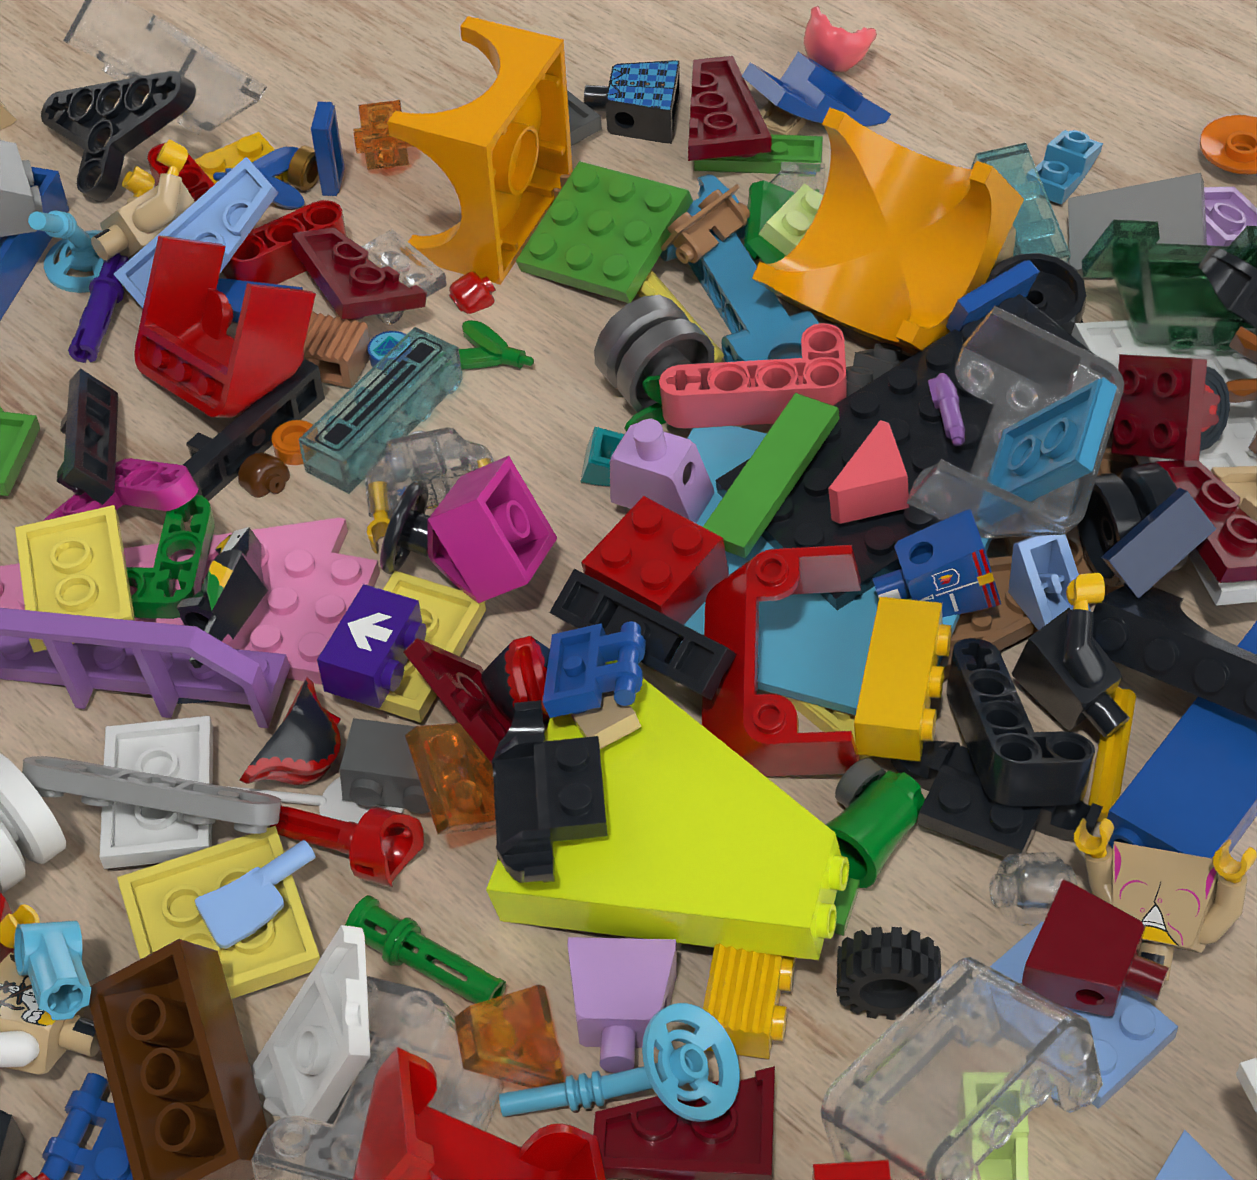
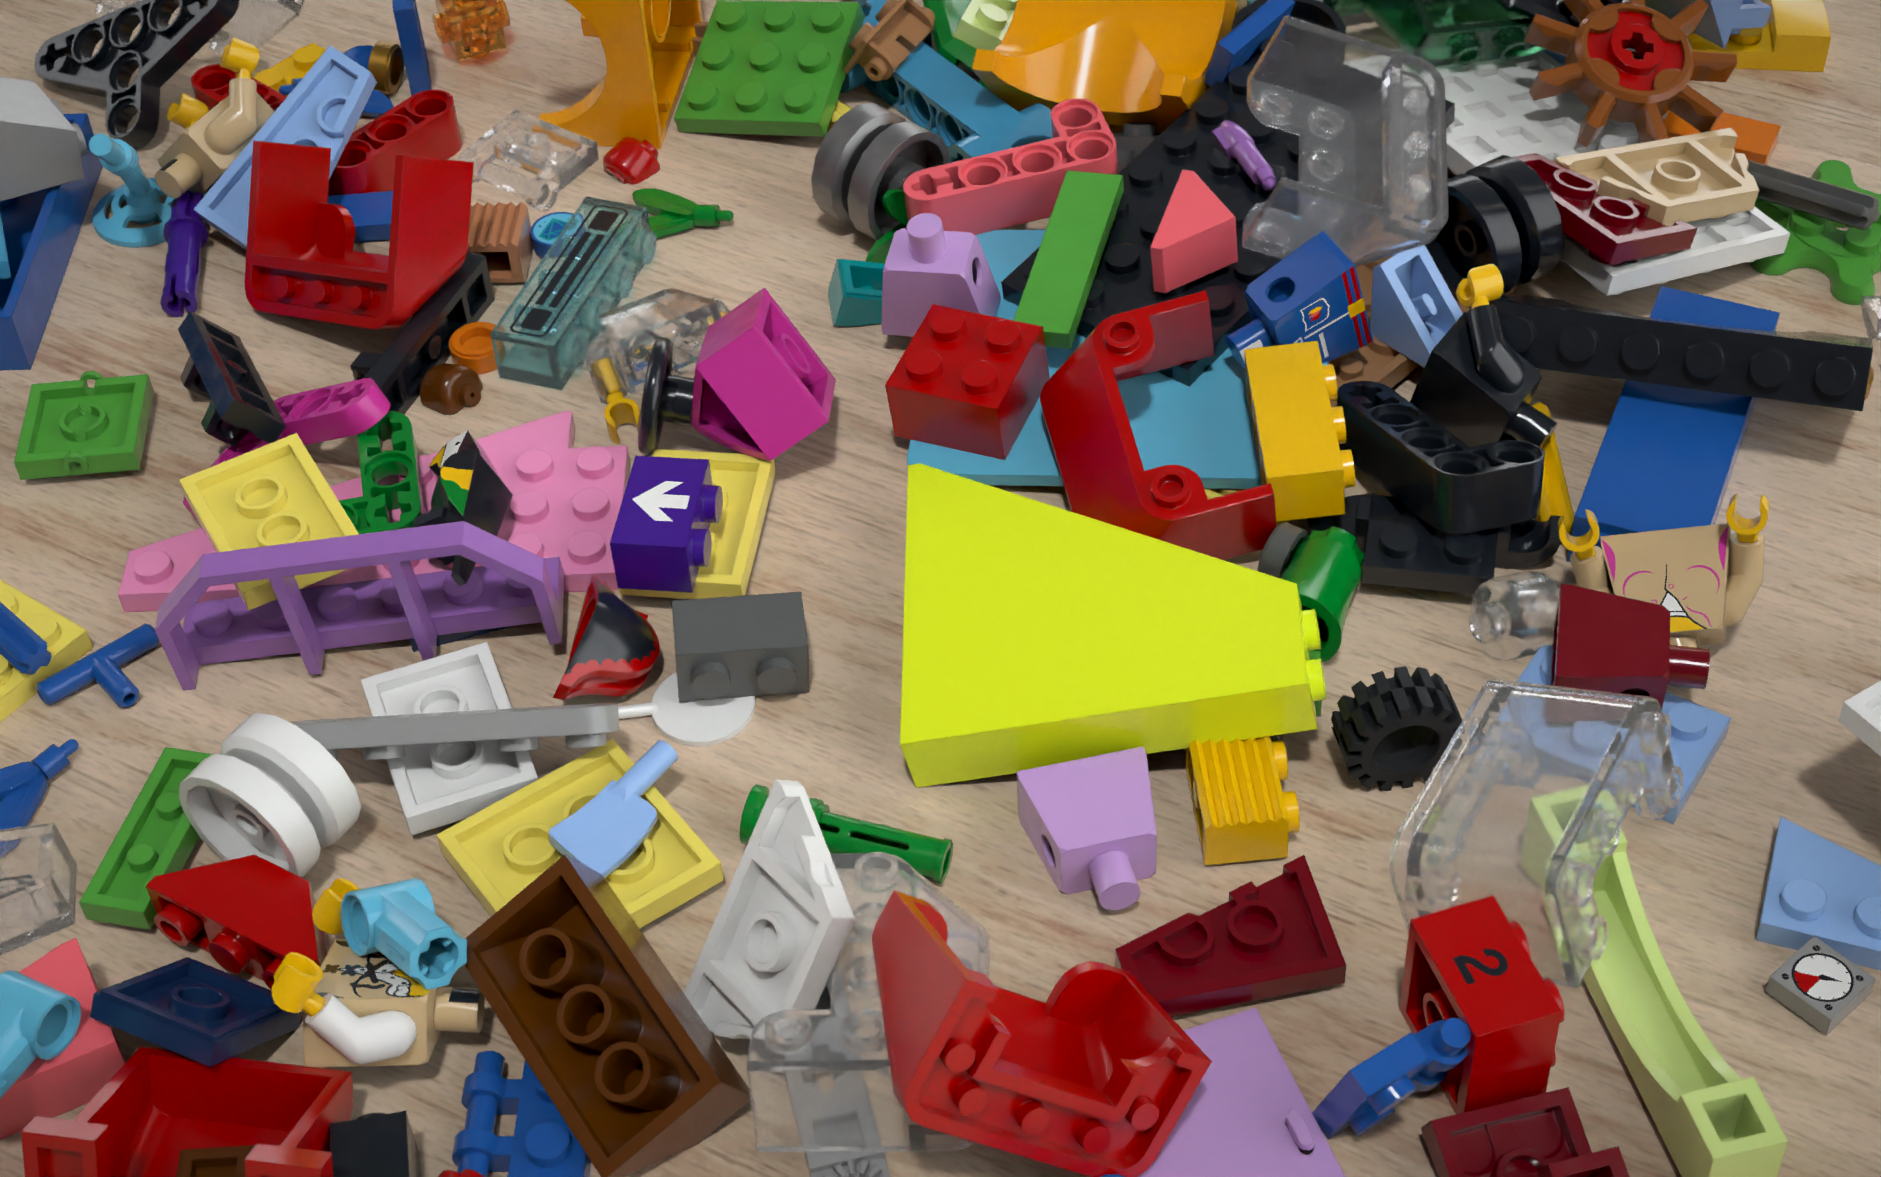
camera: 15 degrees left, 5 degrees down
red piece [270,806,424,887] -> none
dark red wing [291,228,427,320] -> none
dark red wing [403,638,512,772] -> none
clear orange wing [405,723,496,835] -> none
clear orange wing [454,985,565,1088] -> none
red hat [481,636,550,724] -> none
black plate [492,700,608,883] -> none
medium azure dish [499,1003,740,1122] -> none
blue plate [543,621,646,718] -> none
black hinge [549,568,737,700] -> none
tan tile [571,691,641,749] -> none
dark azure tile [979,377,1117,520] -> none
dark blue tile [1102,488,1216,598] -> none
dark red plate [1112,354,1230,461] -> none

